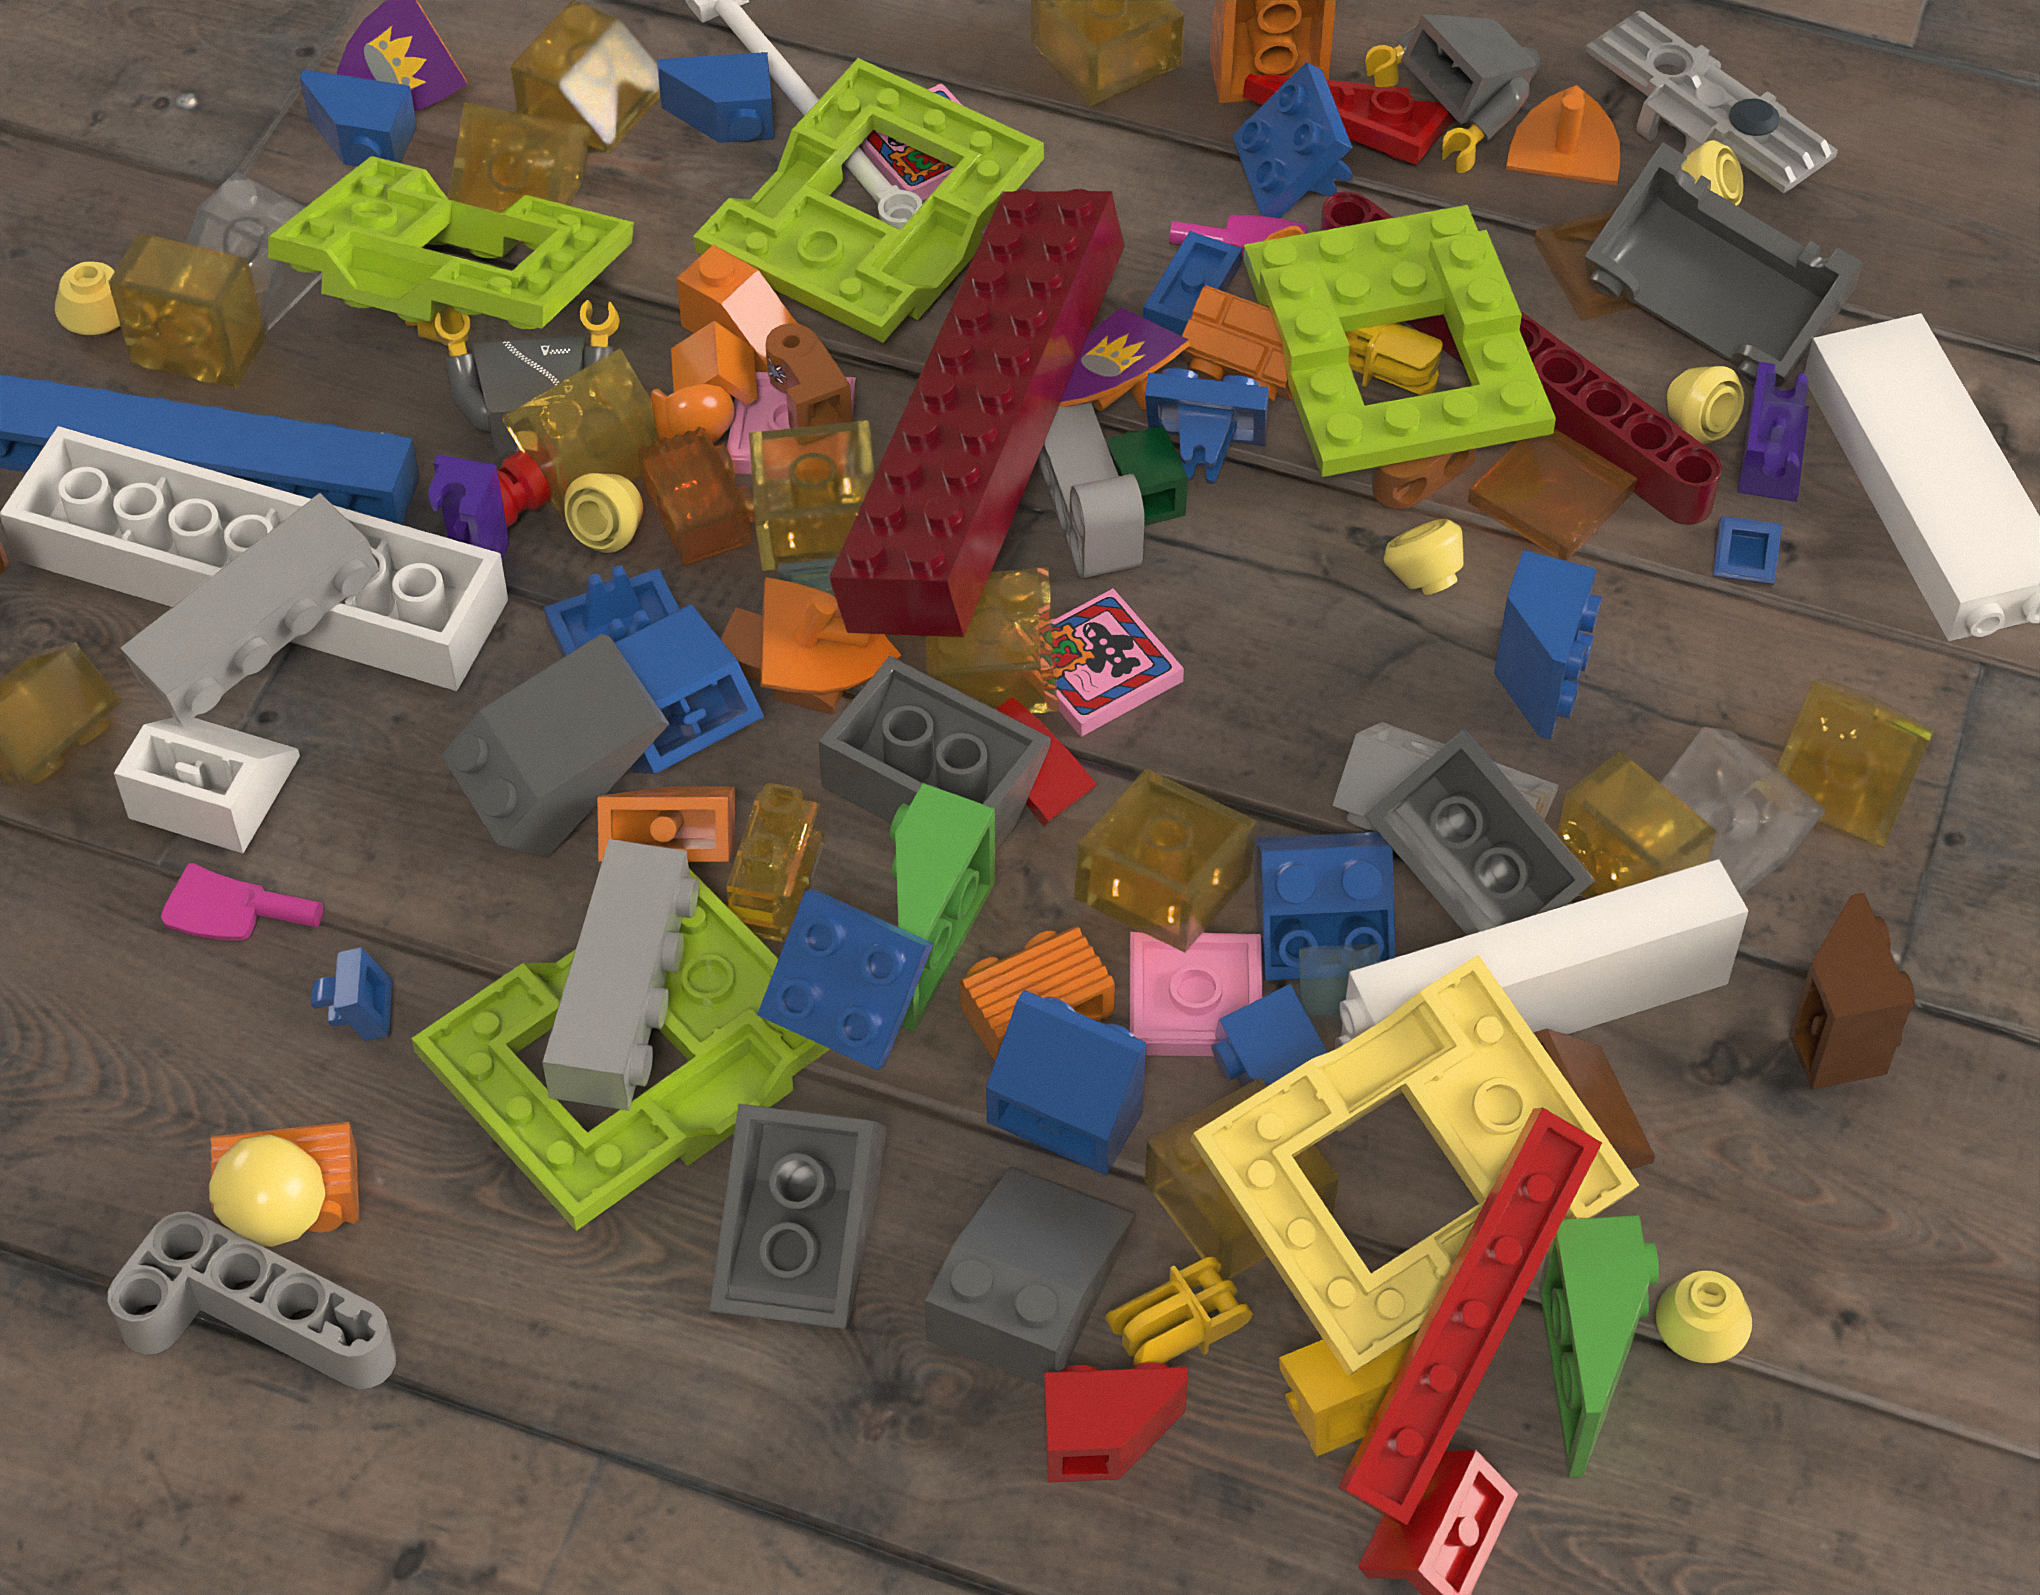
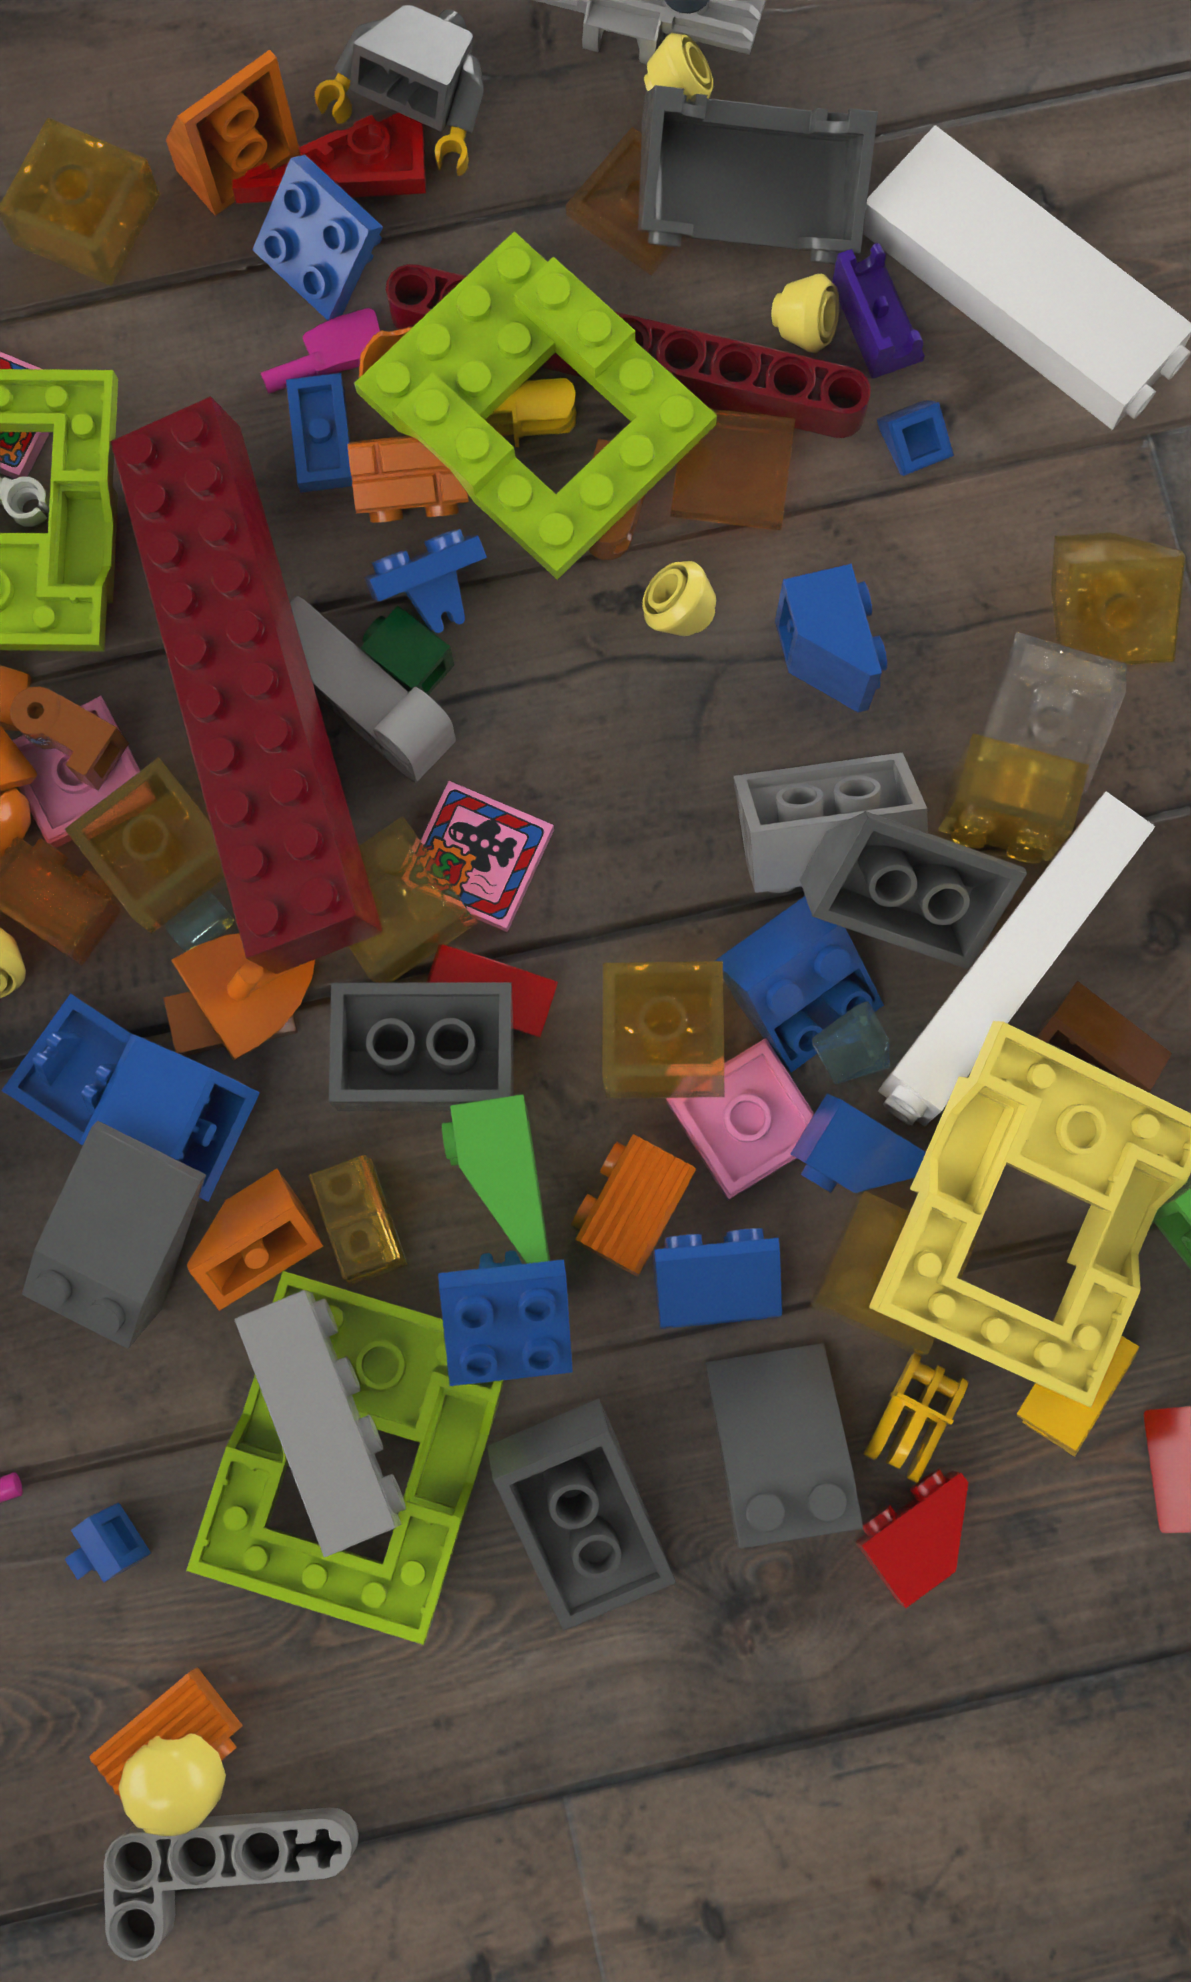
camera: 30 degrees left, 25 degrees up
shield [1059,307,1191,411] -> none
red plate [1337,1107,1602,1525] -> none
orange shield [1506,85,1621,186] -> none

